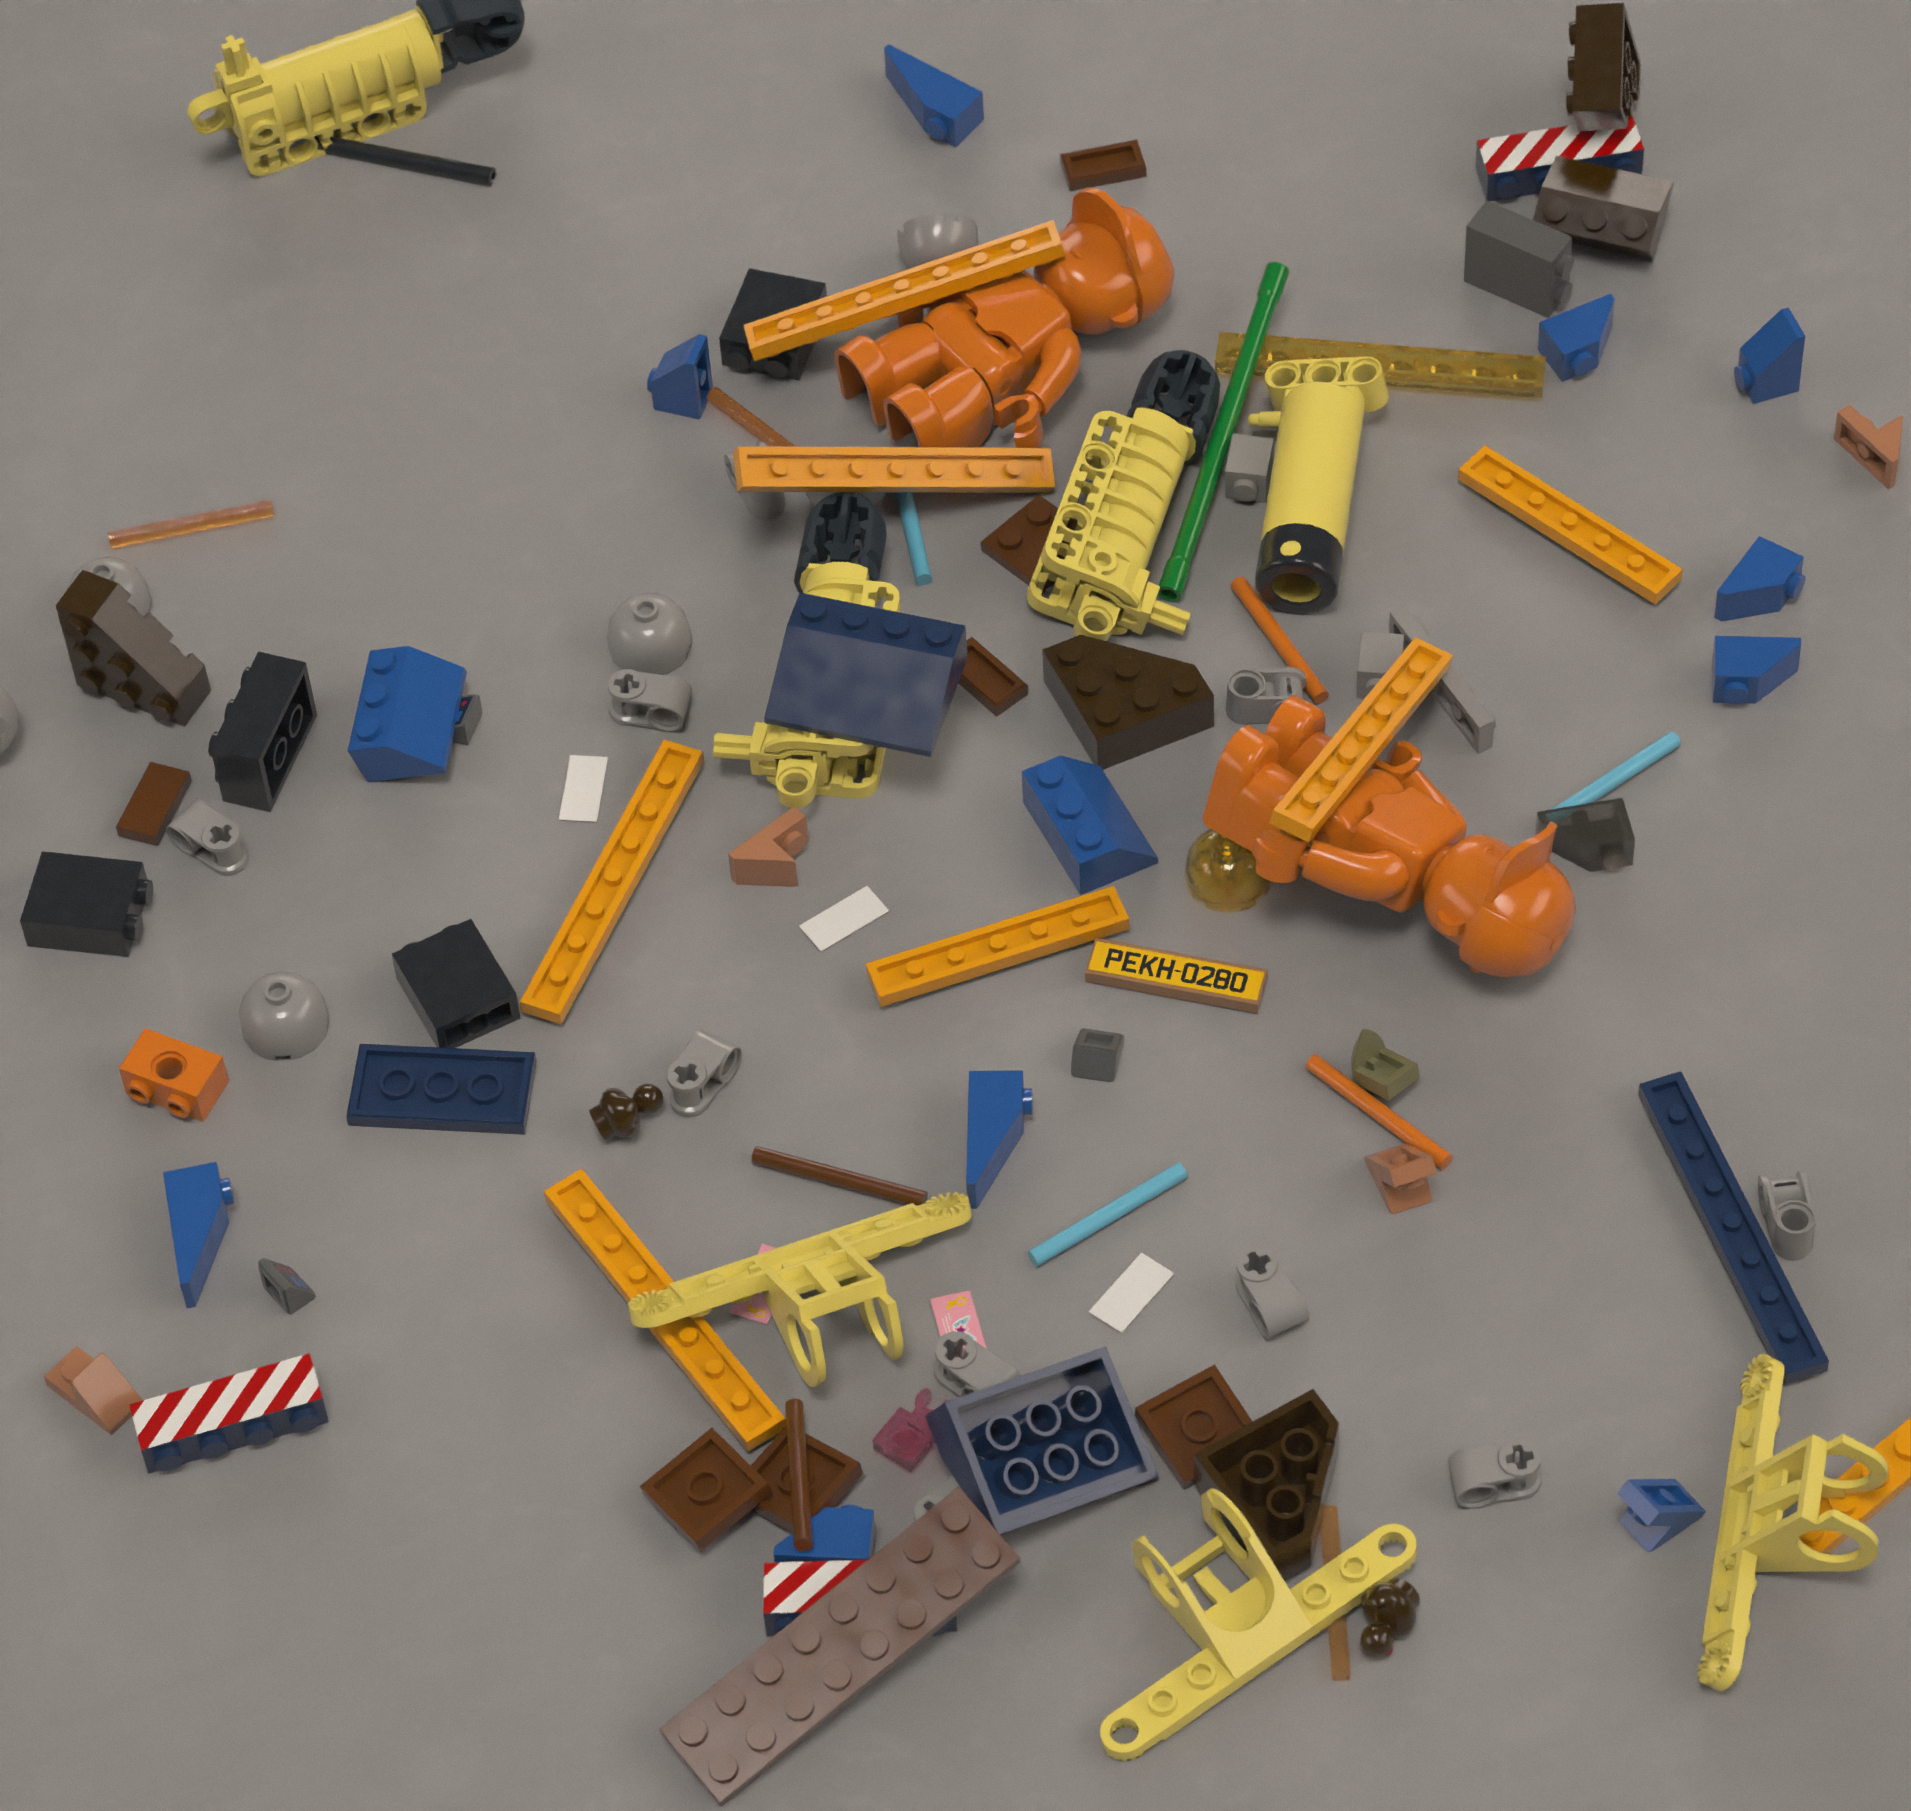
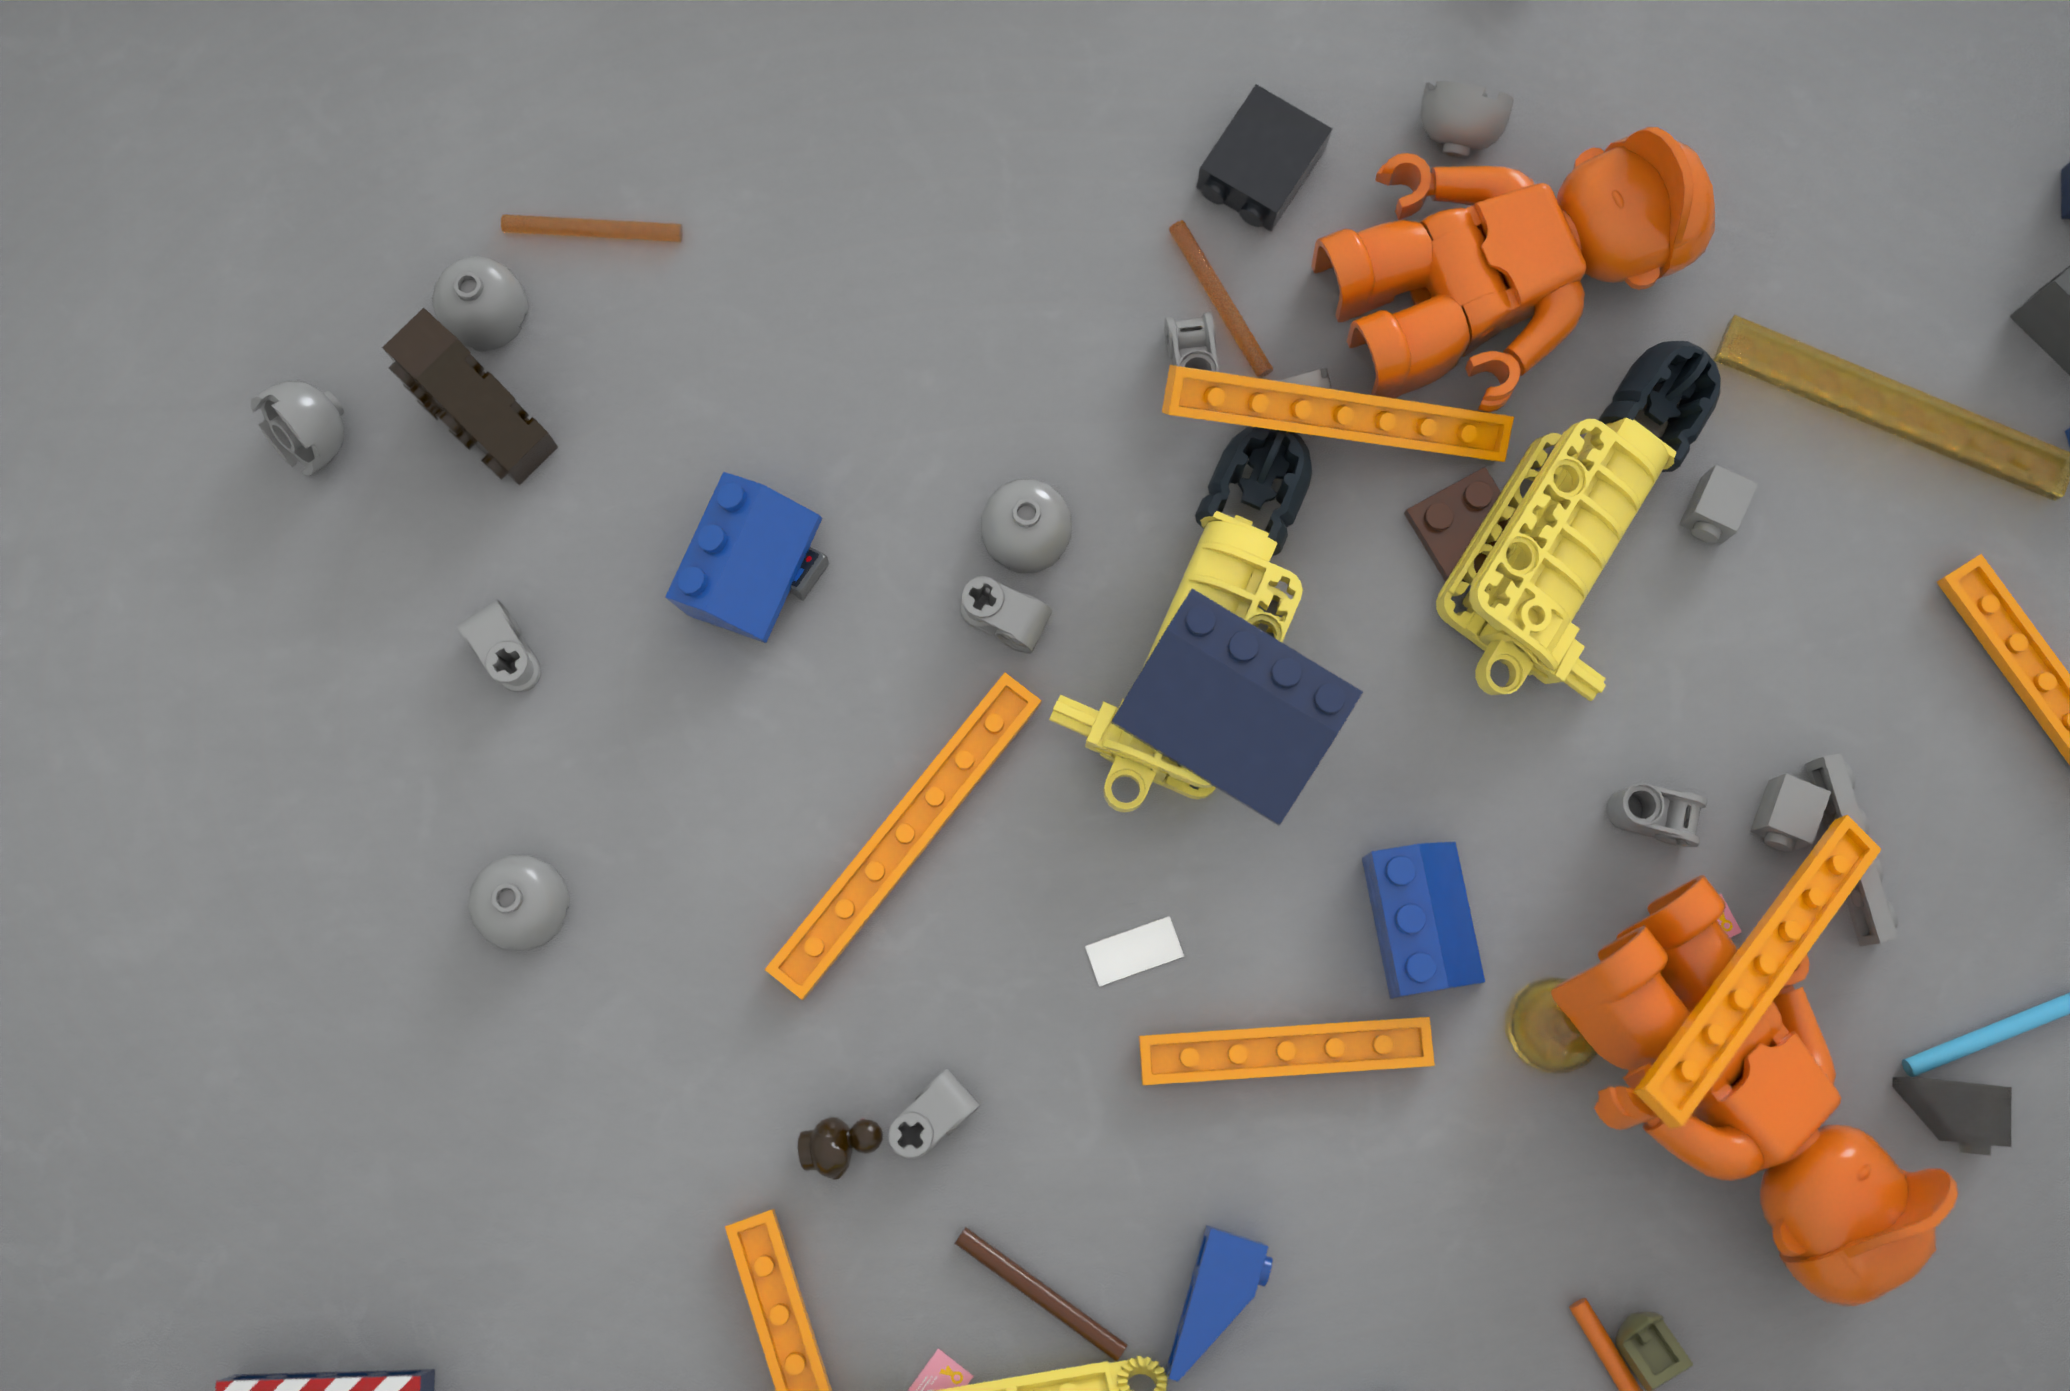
camera: 10 degrees right, 25 degrees up
black brick [20,851,153,957] -> none
nougat slope [44,1346,143,1436] -> none
reddish brown tile [116,762,192,846] -> none
orange brick [119,1028,229,1122] -> none
blue slope [163,1162,234,1308] -> none
black brick [208,651,317,813] -> none
dark grey slope [258,1258,316,1315] -> none
dark blue tile [346,1044,537,1135] -> none
black brick [392,918,521,1048] -> none
white sticker [559,755,608,822] -> none
blue slope [647,334,713,420] -> none
nougat slope [728,806,809,887] -> none
light orange plate [744,220,1066,361] -> none
medium azure bar [895,492,932,585] -> none
reddish brown tile [958,637,1028,717] -> none
dark brown brick [1042,635,1214,770] -> none
reddish brown tile [1060,139,1147,192] -> none
dark grey slope [1071,1028,1124,1082] -> none
tile [1085,938,1268,1014] -> none
green piece [1157,262,1289,602] -> none
orange bar [1231,576,1329,704] -> none
light yellow piece [1248,357,1389,614] -> none

